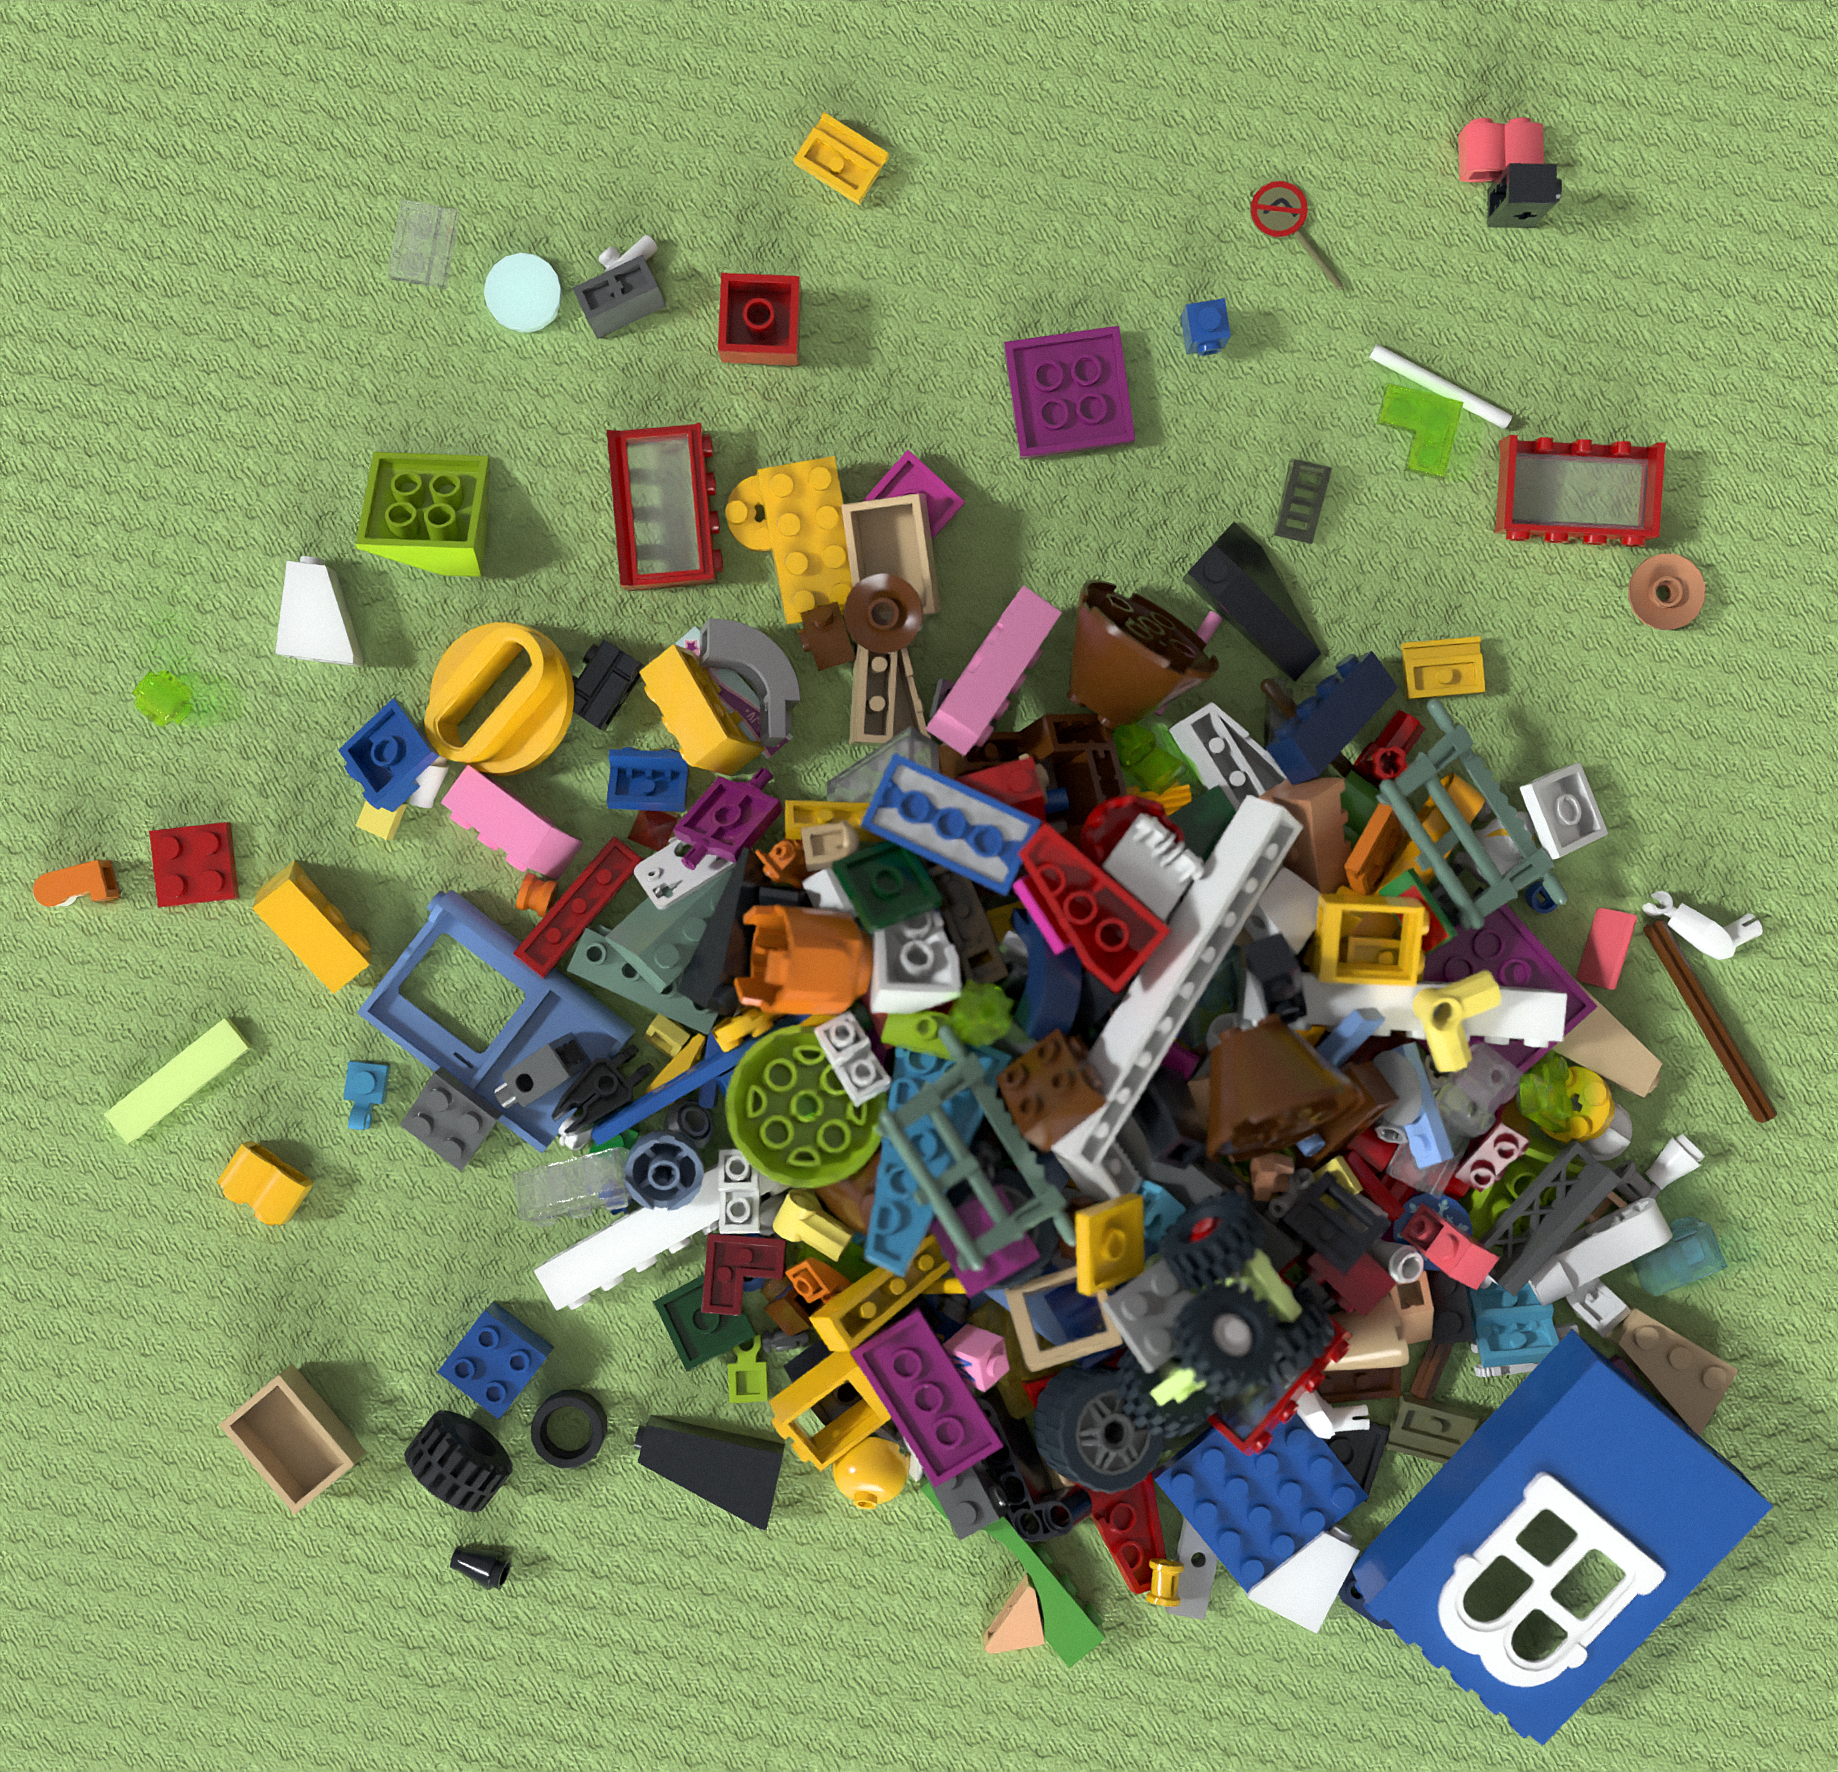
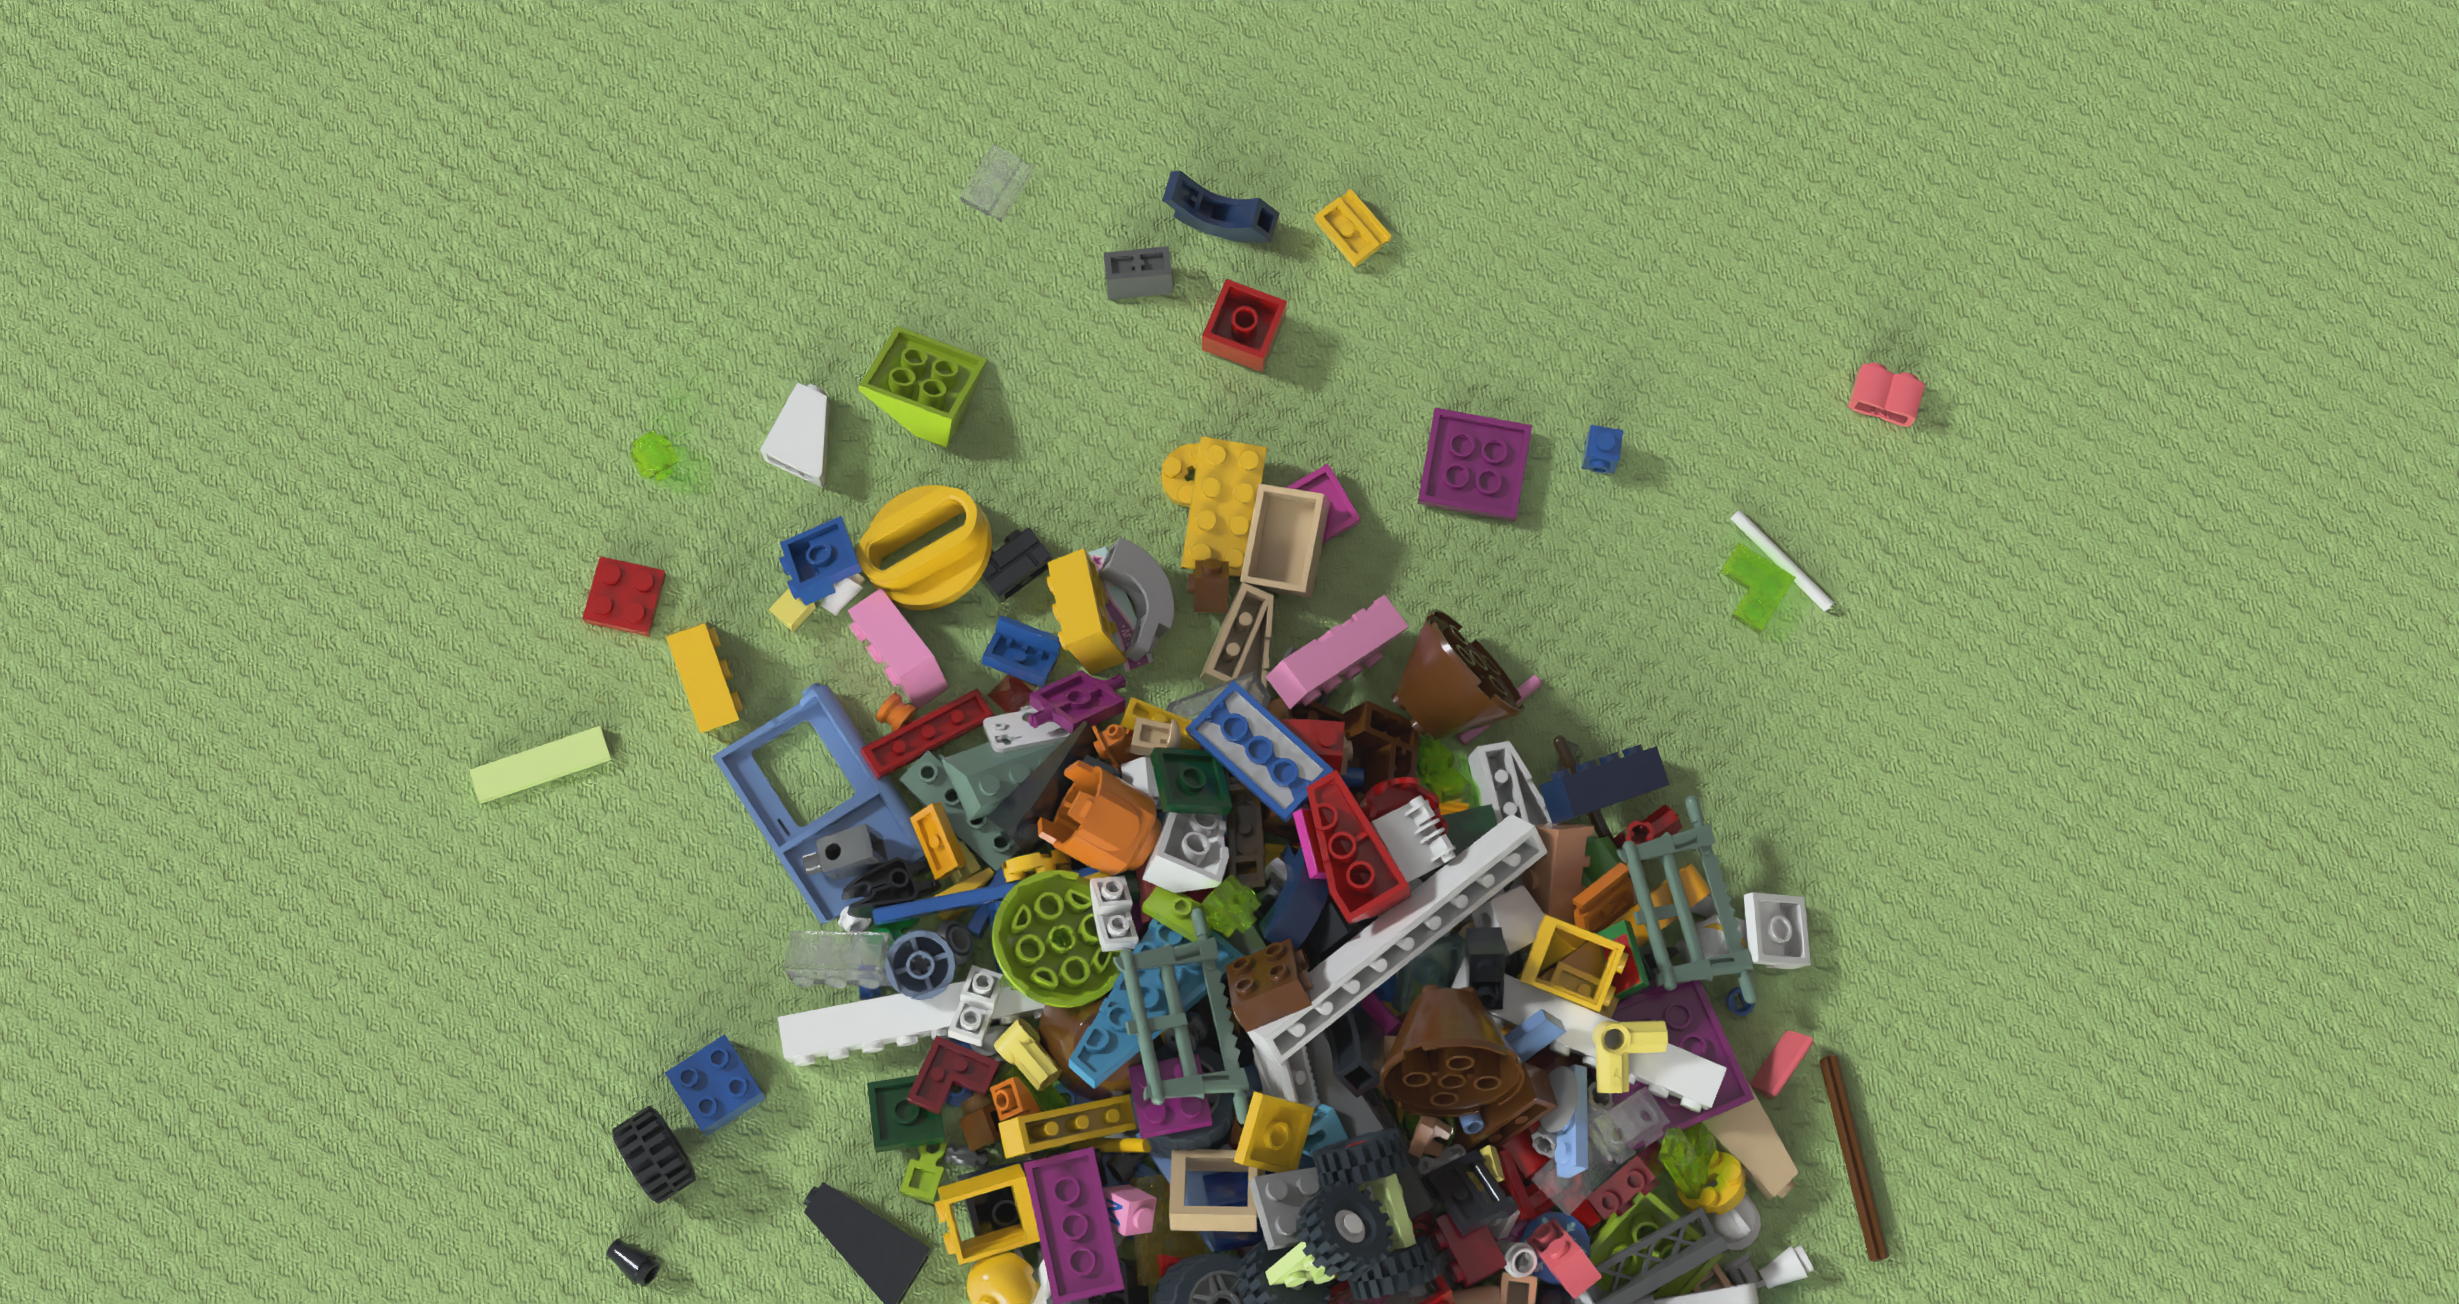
camera: 15 degrees right, 15 degrees down
orange leg [33,860,120,907] -> none
yellow brick [217,1140,314,1226] -> none
tan piece [219,1364,366,1515] -> none
dark azure plate [343,1060,391,1130] -> none
dark grey plate [400,1066,503,1171] -> none
light aqua tile [484,253,563,333] -> none
black tyre [531,1389,608,1469] -> none
white arm [599,235,658,272] -> none
window [606,422,723,591] -> none
reddish brown dish [844,573,923,653] -> none
black wedge [1182,522,1321,682] -> none
piece [1250,181,1343,290] -> none
clear smoke slope [1274,458,1332,544] -> none
yellow plate [1400,636,1486,700] -> none
black brick [1487,163,1562,228] -> none
window [1494,435,1666,547] -> none
nougat dish [1628,553,1706,630] -> none
white arm [1643,891,1763,960] -> none
none -> light orange plate [910,802,967,880]
none -> dark blue arch [1162,171,1280,243]

